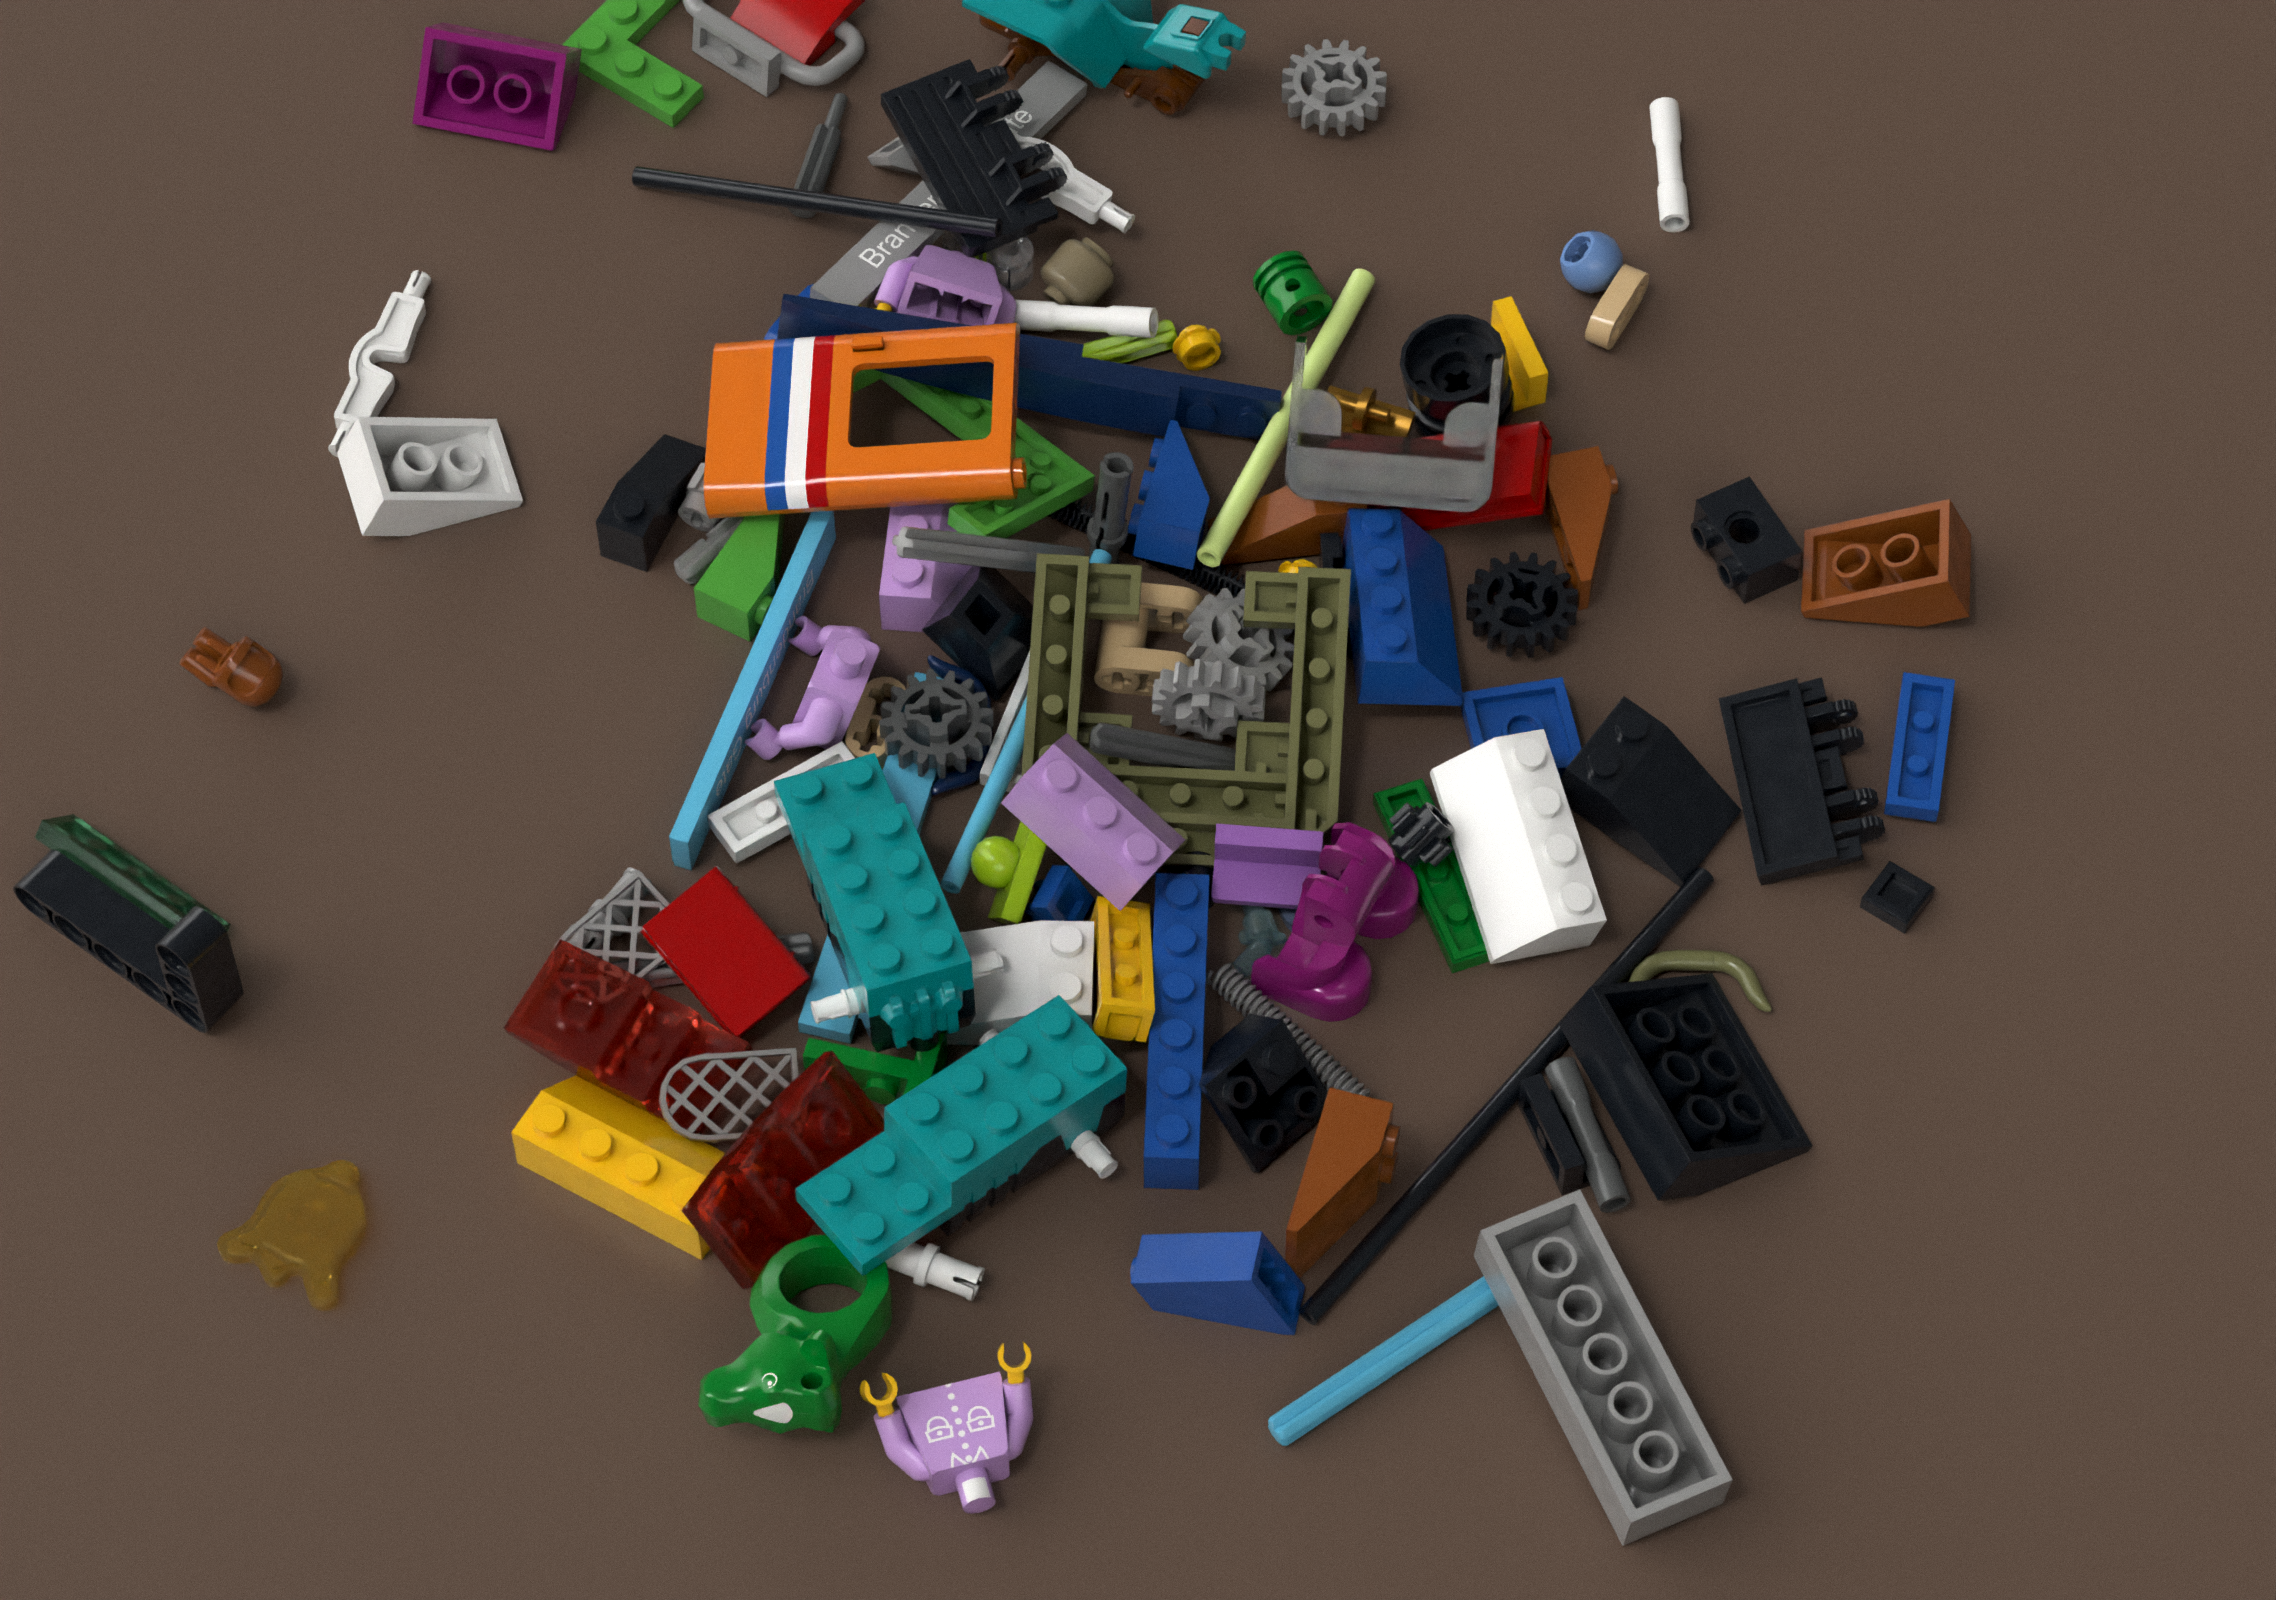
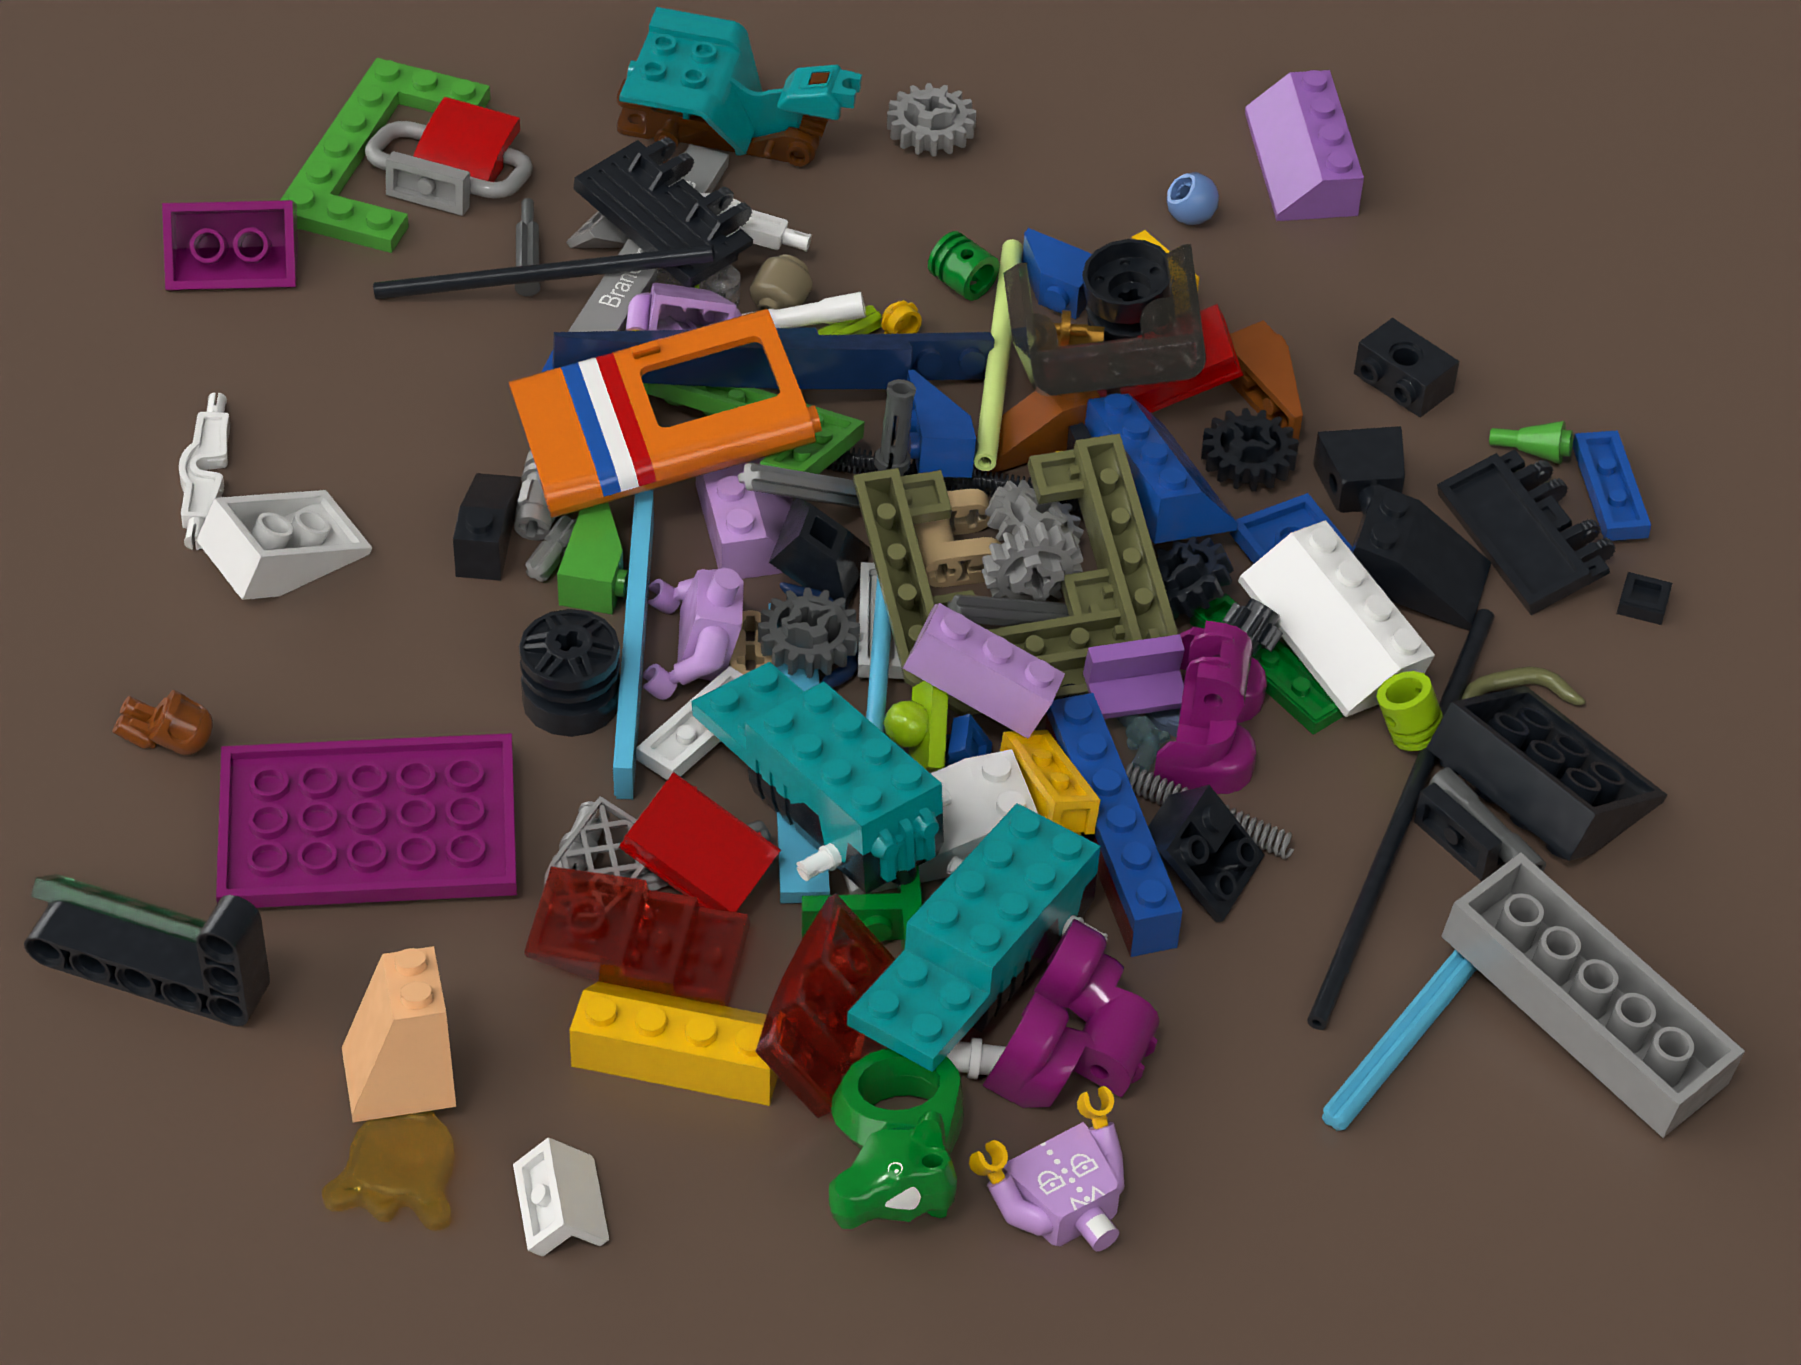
camera: 20 degrees left, 10 degrees down
light grey window [659,1048,804,1143] -> none
blue slope [1130,1231,1305,1335] -> none
dark orange slope [1285,1087,1401,1278] -> none
tan beam [1585,264,1649,350] -> none
white piece [1650,97,1690,232] -> none
dark orange slope [1801,499,1971,627] -> none
none -> magenta plate [216,733,517,908]
none -> light nougat slope [342,946,456,1123]
none -> white panel [513,1137,609,1257]
none -> black wheel [519,609,620,737]
none -> magenta piece [982,919,1160,1108]
none -> blue slope [1022,228,1092,320]
none -> black gear [1156,537,1234,621]
none -> medium lavender slope [1245,70,1364,221]
none -> black torso [1313,426,1405,515]
none -> lime piece [1376,671,1443,751]
none -> bright green cone [1489,421,1573,465]

